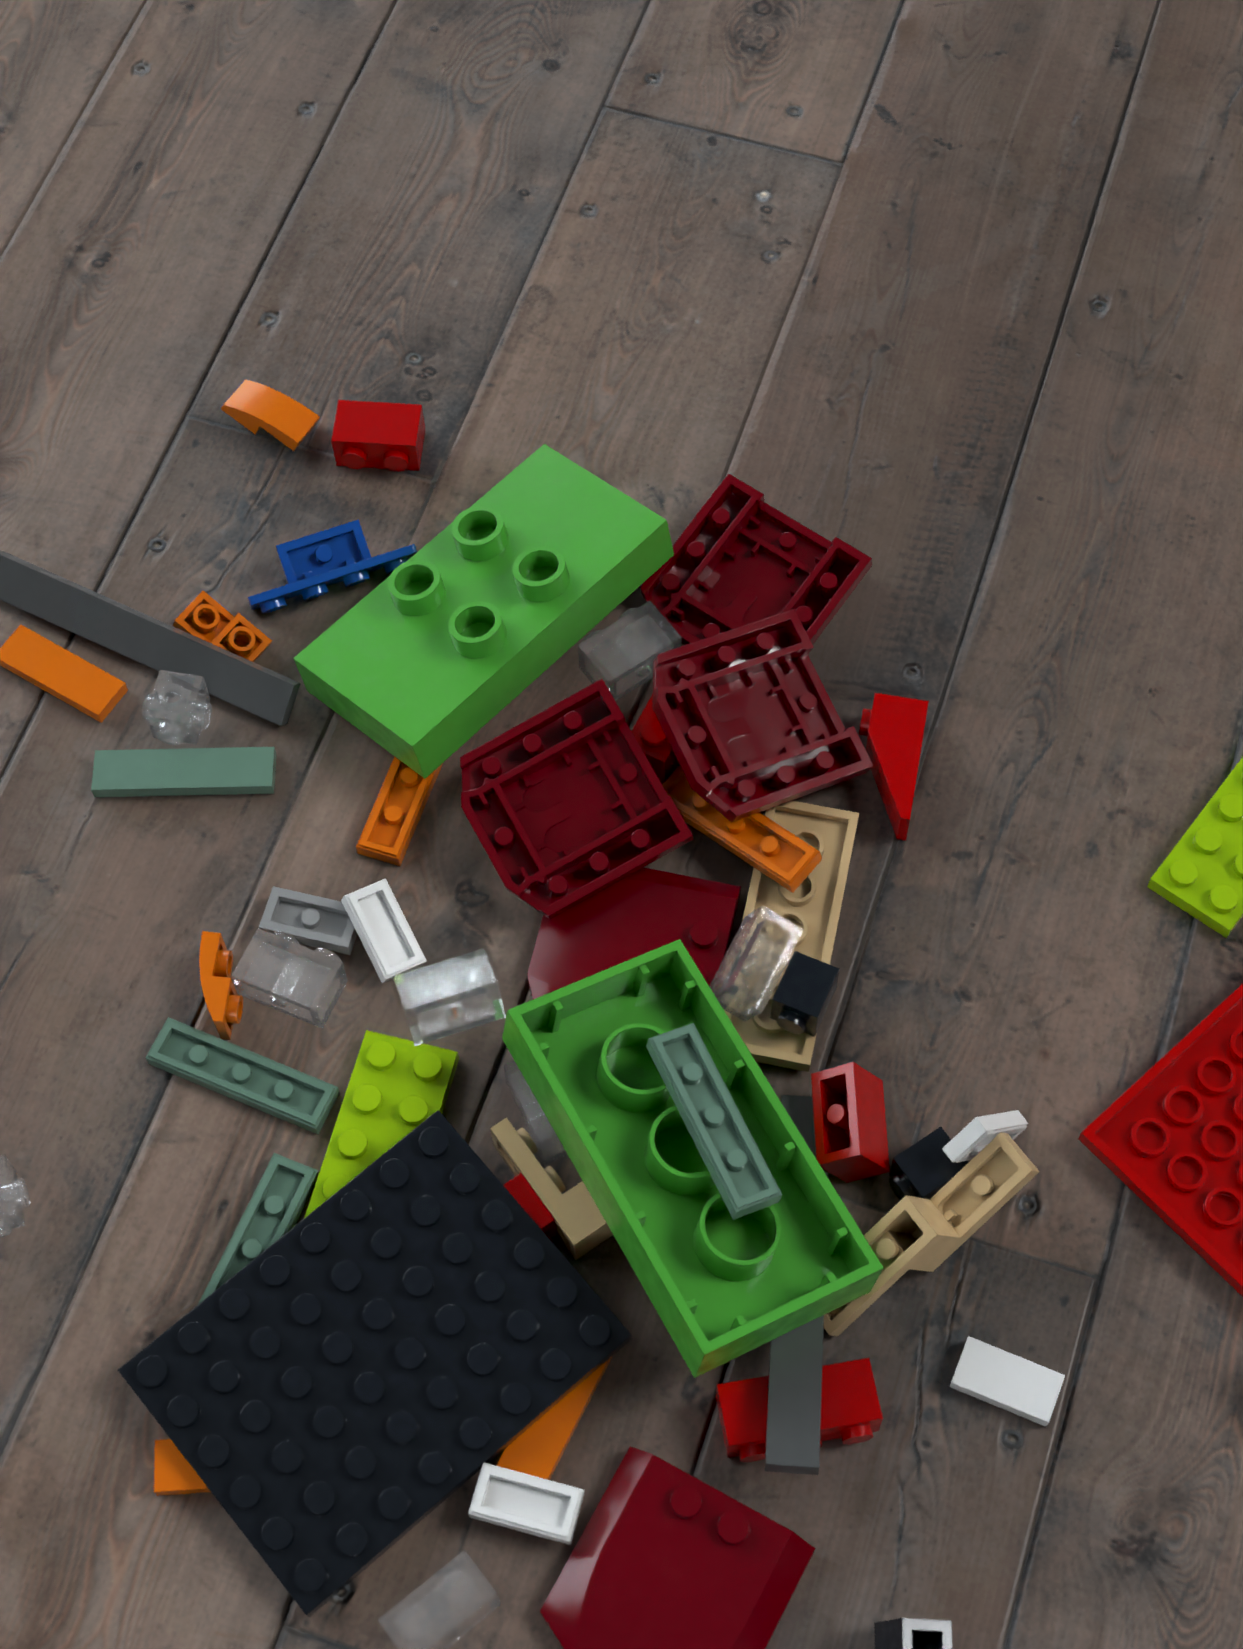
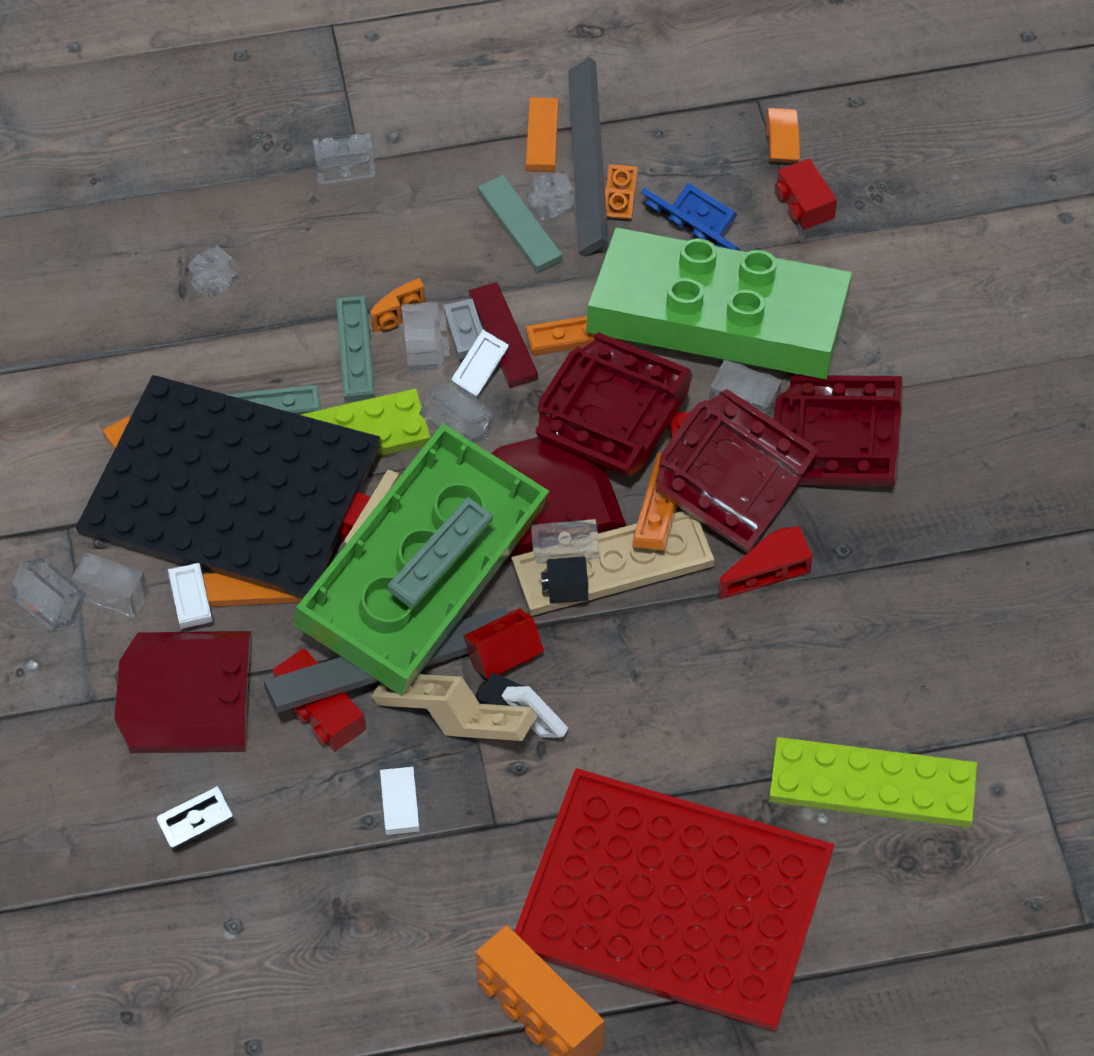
camera: 60 degrees right, 5 degrees down
none -> dark red tile [469,282,538,388]

